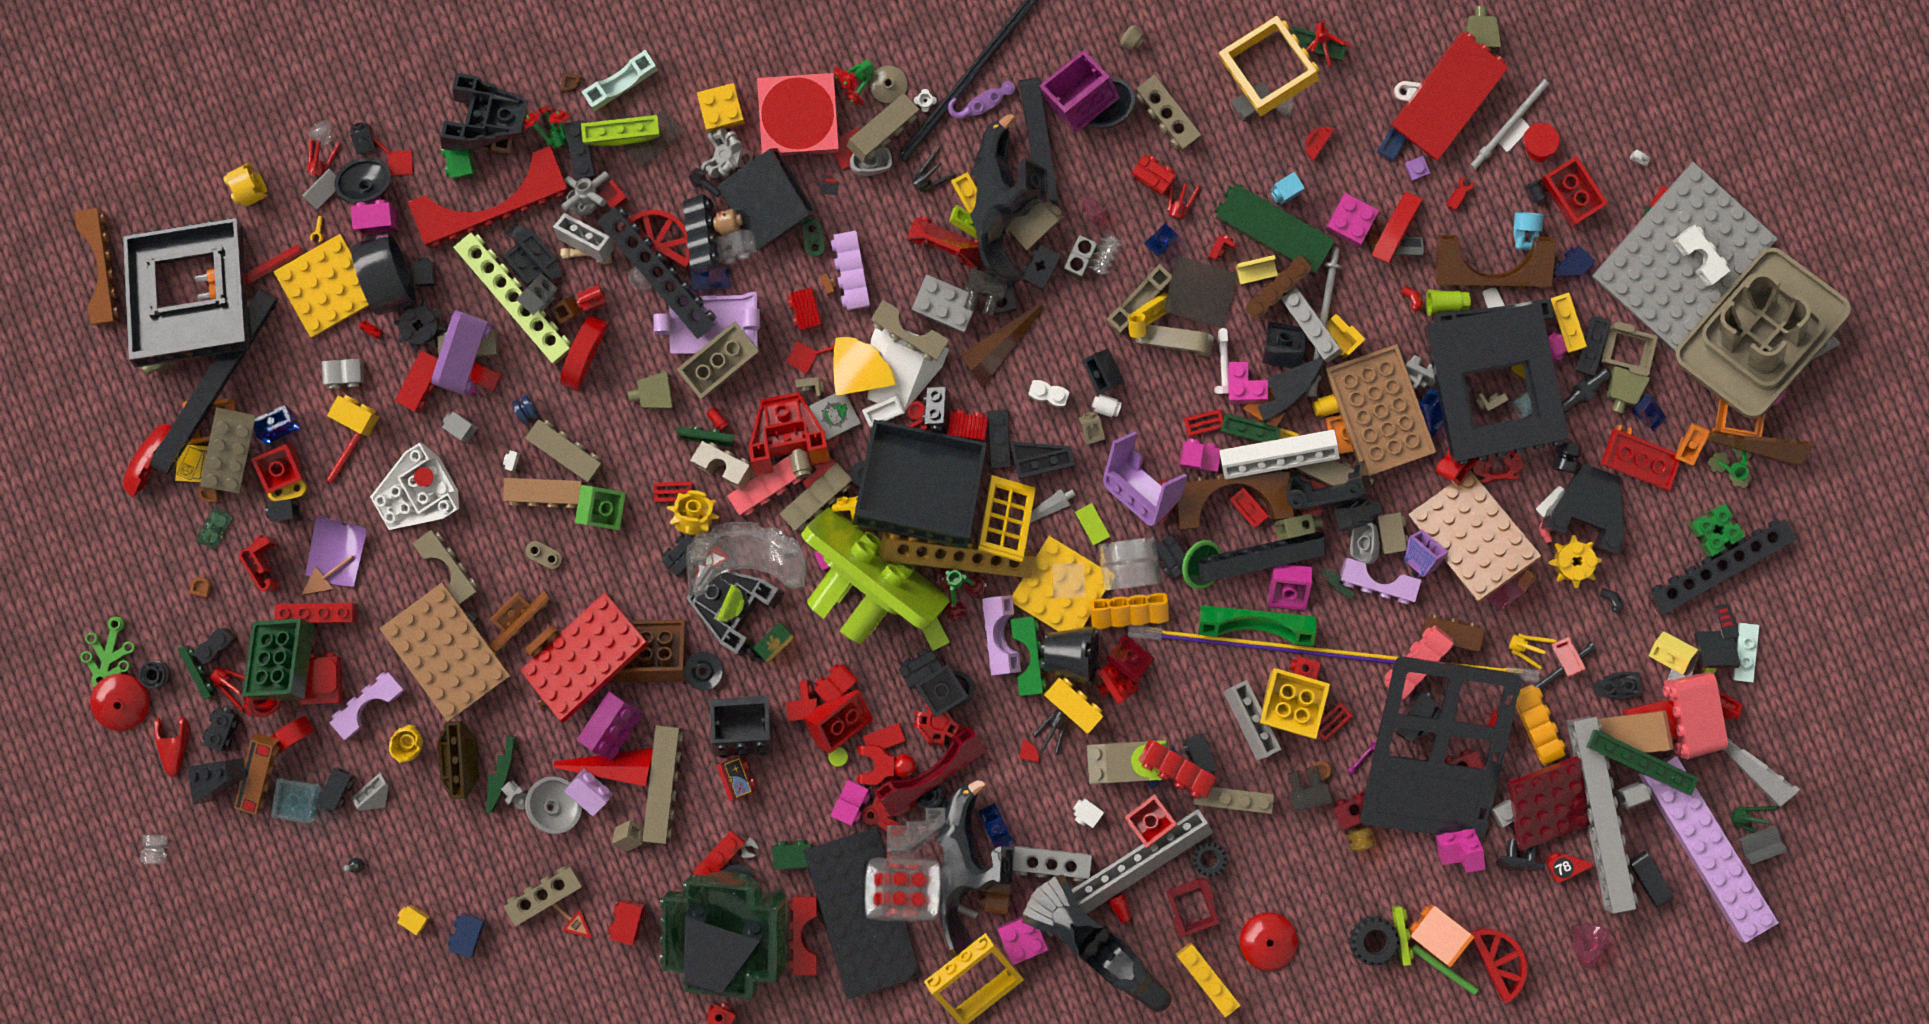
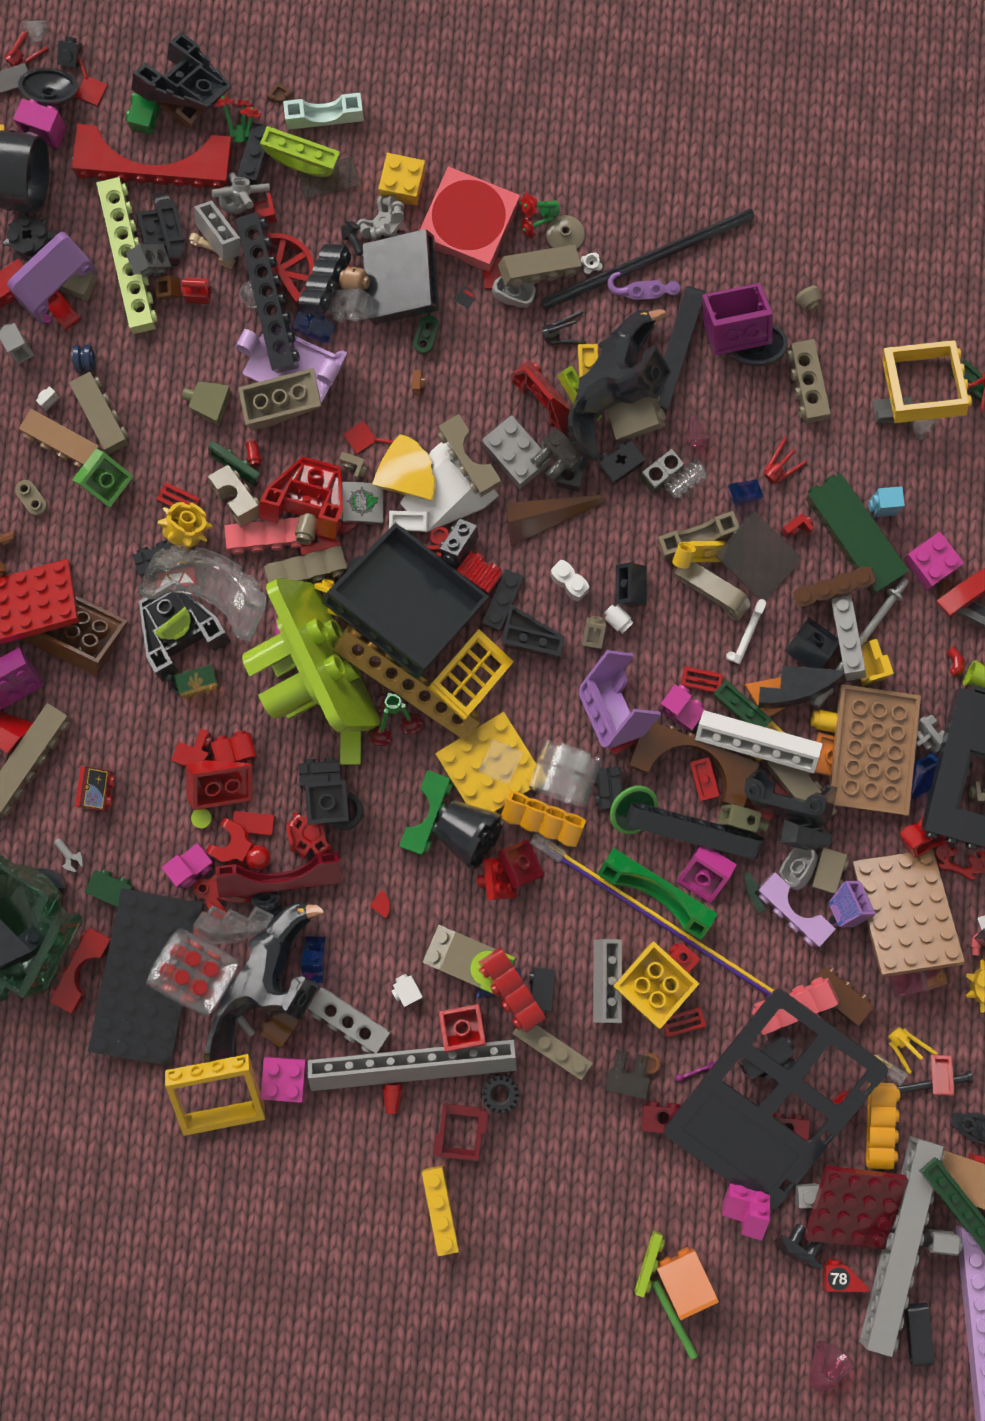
camera: 25 degrees right, 5 degrees down
black brick [413,258,437,287] -> none
red window [560,315,610,392] -> none
black dish [684,652,722,690] -> none
red plate [692,829,746,885] -> none
black container [710,696,773,758] -> none
red brick [788,287,823,332] -> none
lavender brick [831,231,870,311] -> none
lavender arch [982,595,1021,675] -> none
light grey bar [1018,489,1076,528] -> none
black animal [1022,874,1172,1013] -> none
black plant [1033,710,1069,755] -> none
yellow brick [1043,677,1103,734] -> none
lime tile [1075,503,1110,546] -> none
red brick [1131,155,1176,197] -> none
dark pink brick [1229,362,1269,405] -> none
light yellow panel [1236,255,1277,285] -> none
red dish [1240,912,1298,971] -> none
red plate [1305,126,1335,162] -> none
clear yellow wheel [1346,828,1376,851] -> none
black tyre [1349,916,1400,967] -> none
red window [1468,928,1527,1003] -> none

